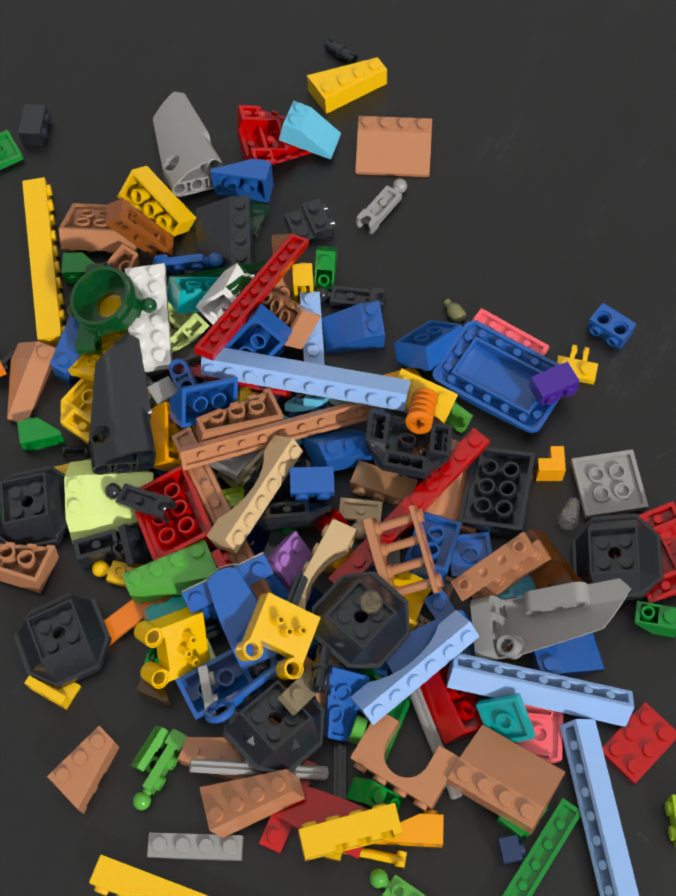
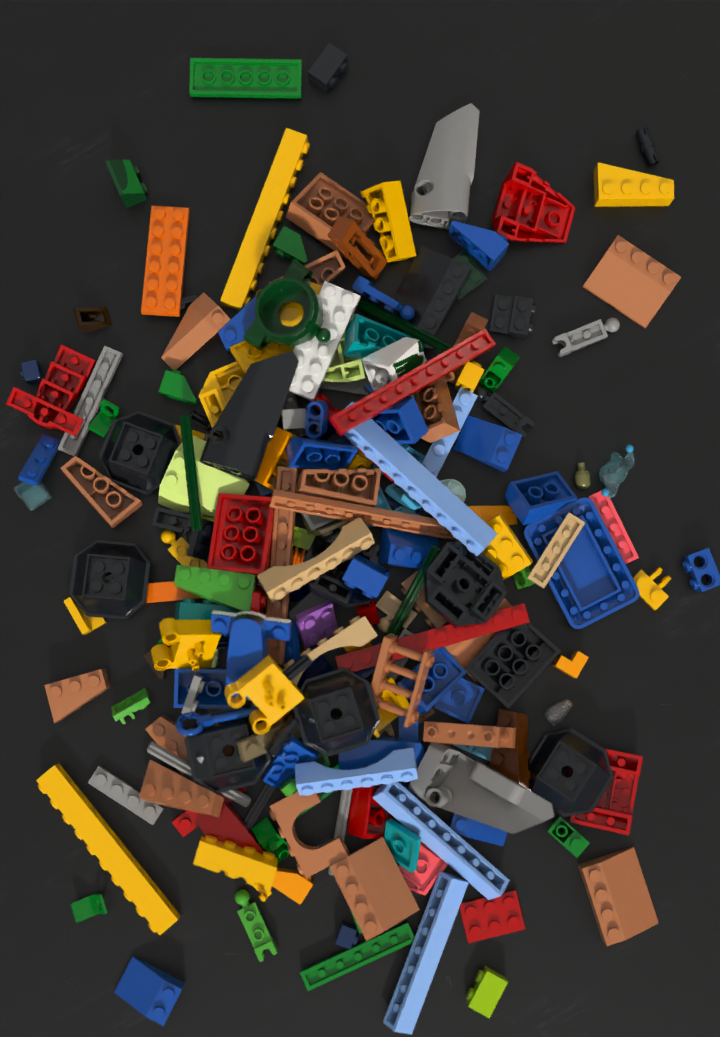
camera: 25 degrees right, 20 degrees up
black plate [104,483,177,523] -> none
bright green plate [133,729,188,810] -> none
medium azure slope [279,101,341,159] -> none
clear smoke tile [359,590,383,614] -> none
orange piece [405,388,438,434] -> none
dark purple brick [529,361,580,406] -> none
light grey plate [571,449,649,519] -> none
none -> dark green axle [180,415,202,531]
none -> dark green axle [381,545,441,644]
none -> tan plate [527,512,585,588]
none -> clear light blue piece [599,444,635,498]

